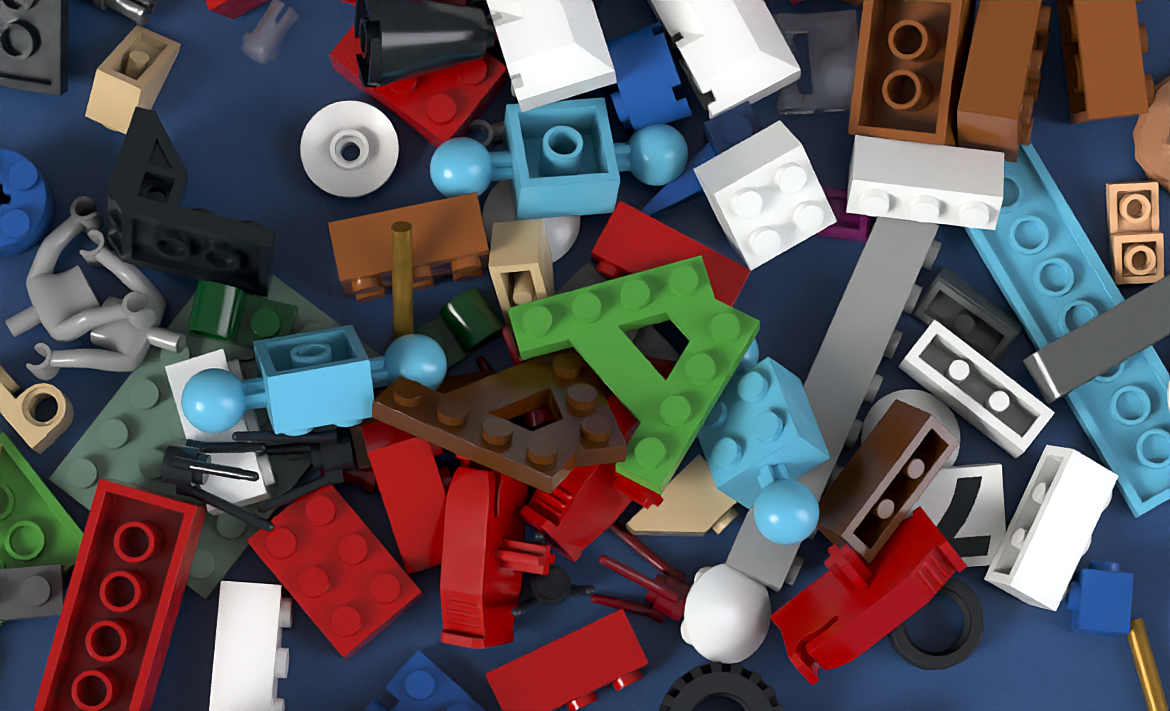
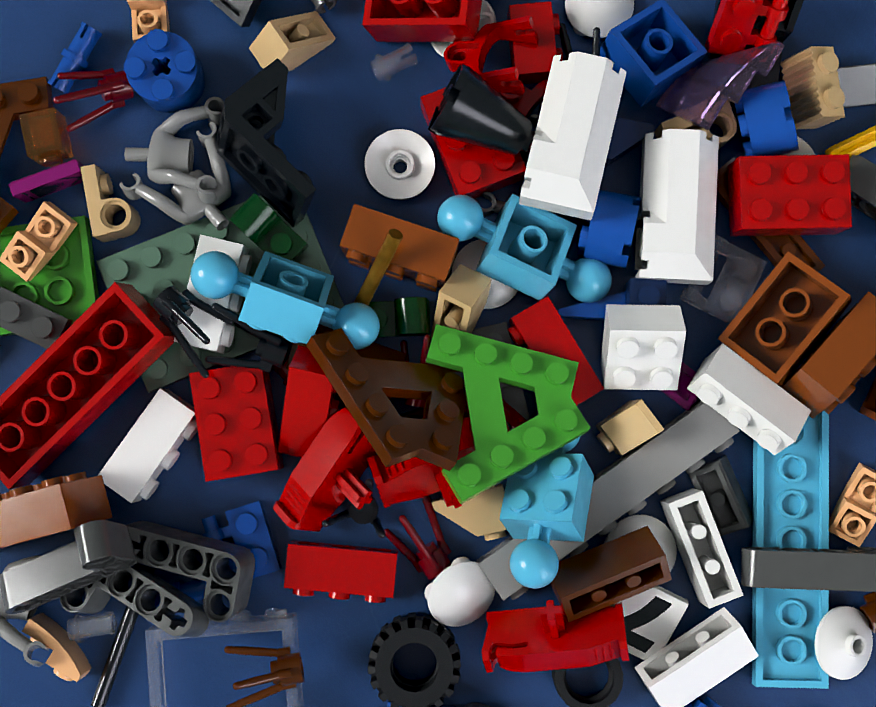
camera: 30 degrees right, 5 degrees up
none -> tan slope [596,399,664,455]

